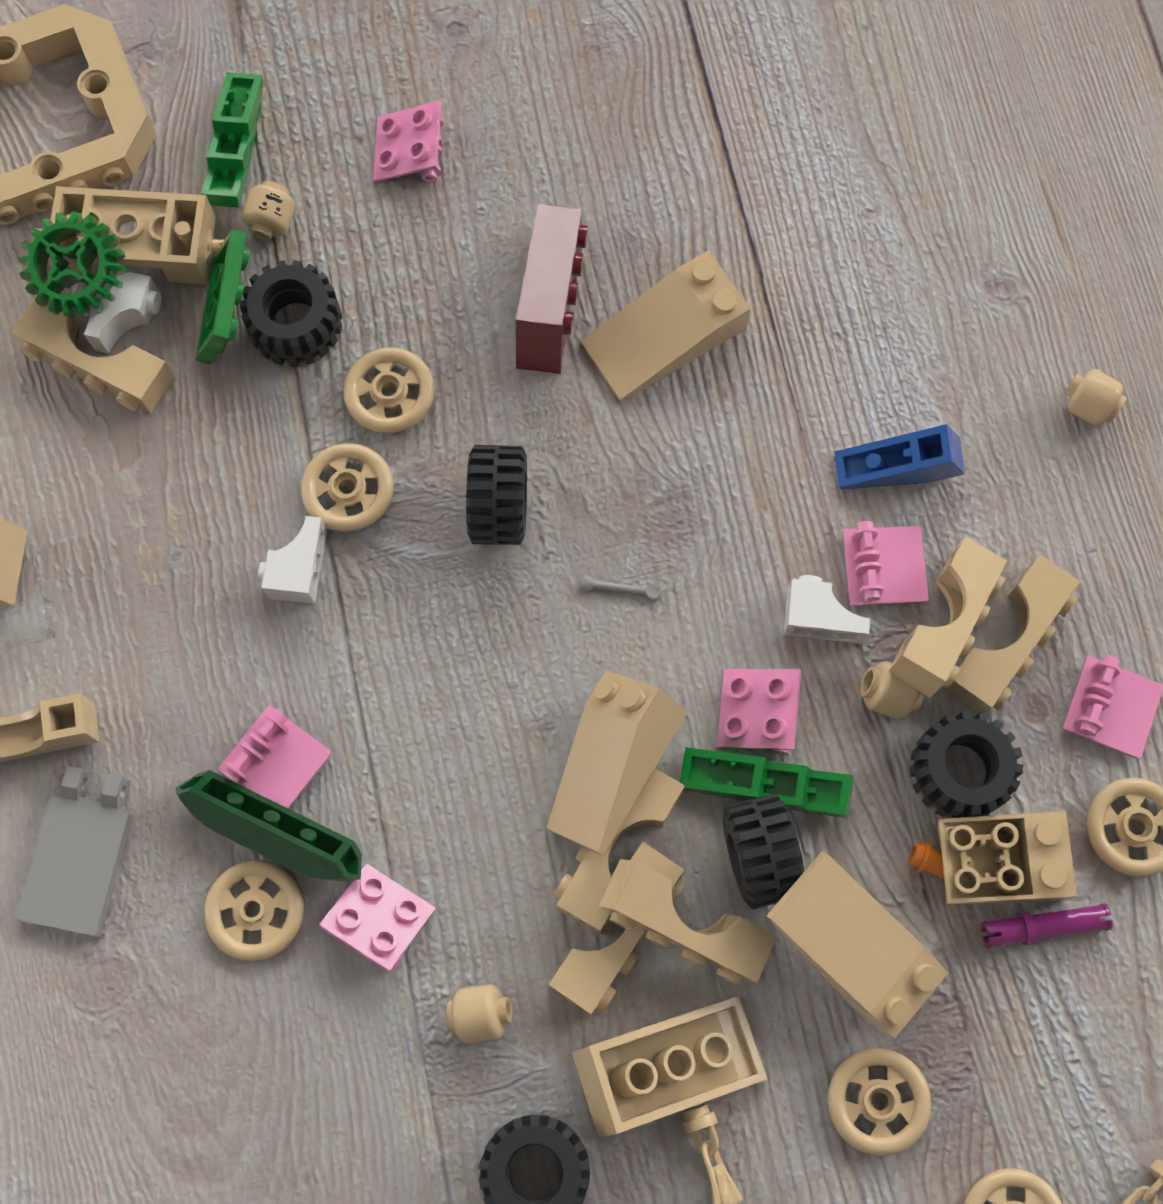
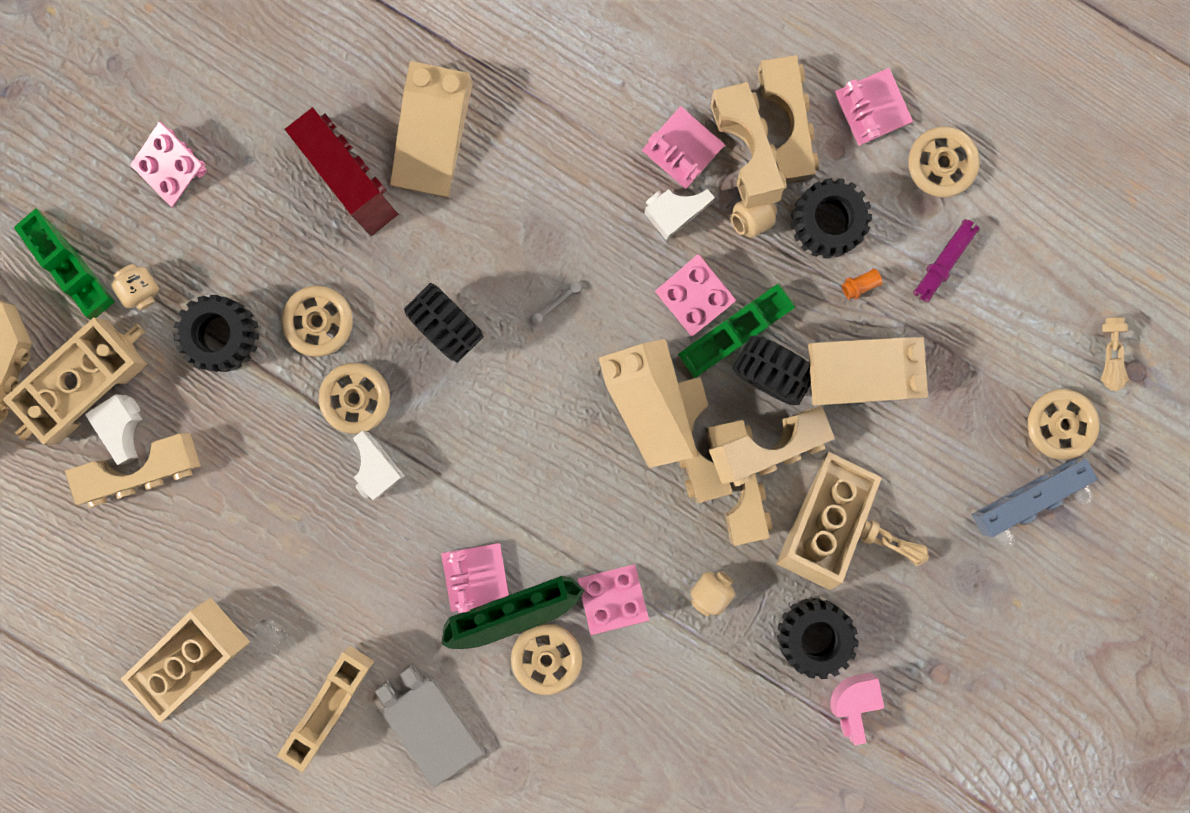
camera: 50 degrees left, 15 degrees up
green gear [18,211,127,318] -> none
green plate [195,229,250,364] -> none
tan plate [828,1048,931,1156] -> none
blue slope [834,424,965,490] -> none
tan slope [938,811,1077,904] -> none

